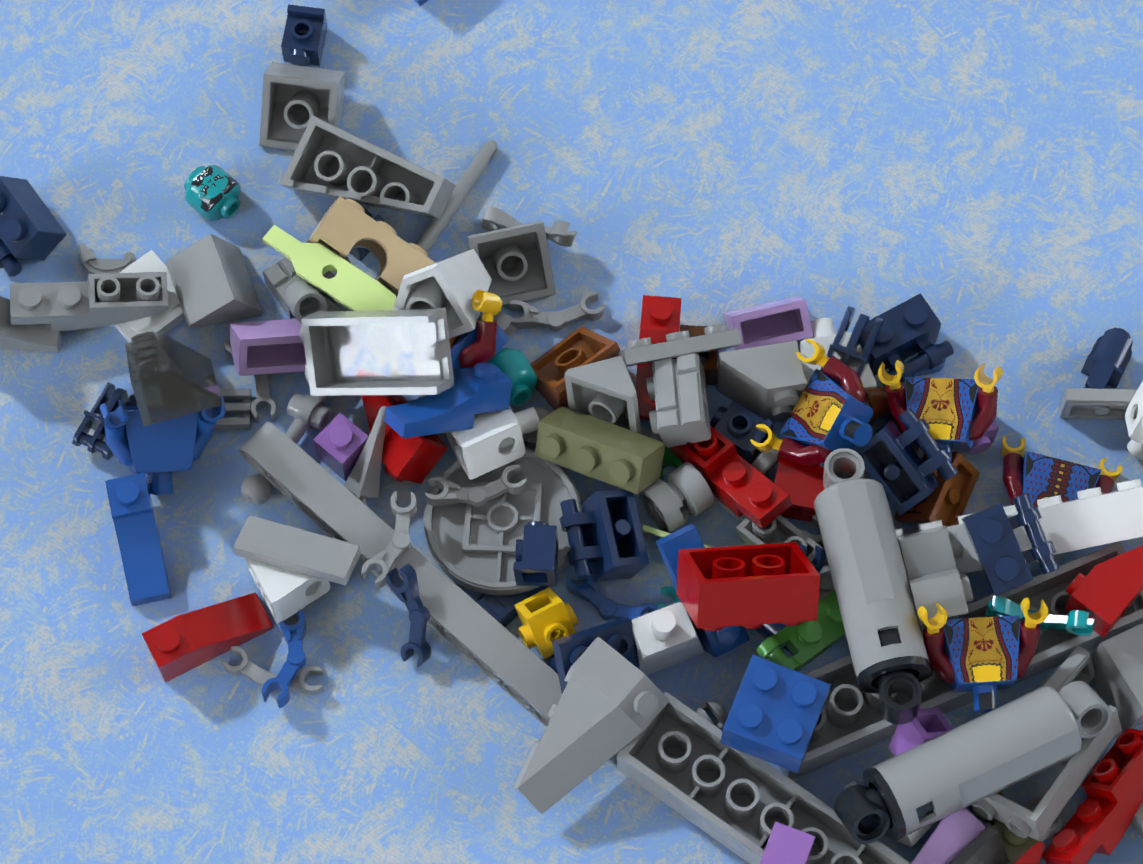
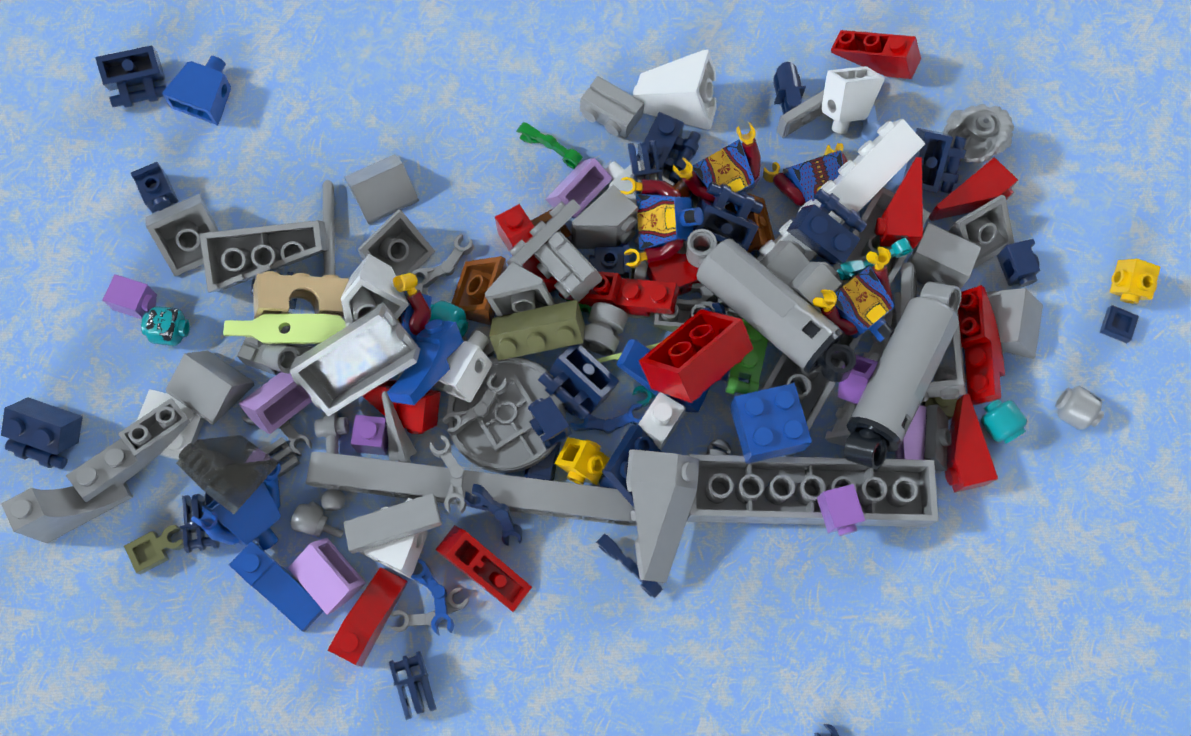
camera: 40 degrees left, 5 degrees up
light grey piece [78,243,136,274] -> none
light grey piece [481,206,577,247] -> none
none -> medium lavender brick [102,274,157,319]
none -> olive plate [124,525,184,575]
none -> lavender brick [288,538,366,615]
none -> light grey piece [290,502,344,538]
none -> light grey slope [345,154,419,224]
none -> dark blue arm [389,651,437,720]
none -> red slope [435,525,532,612]
none -> green piece [516,122,583,169]
none -> light grey brick [580,76,644,138]
none -> dark blue piece [596,533,663,599]
none -> white slope [633,50,717,130]

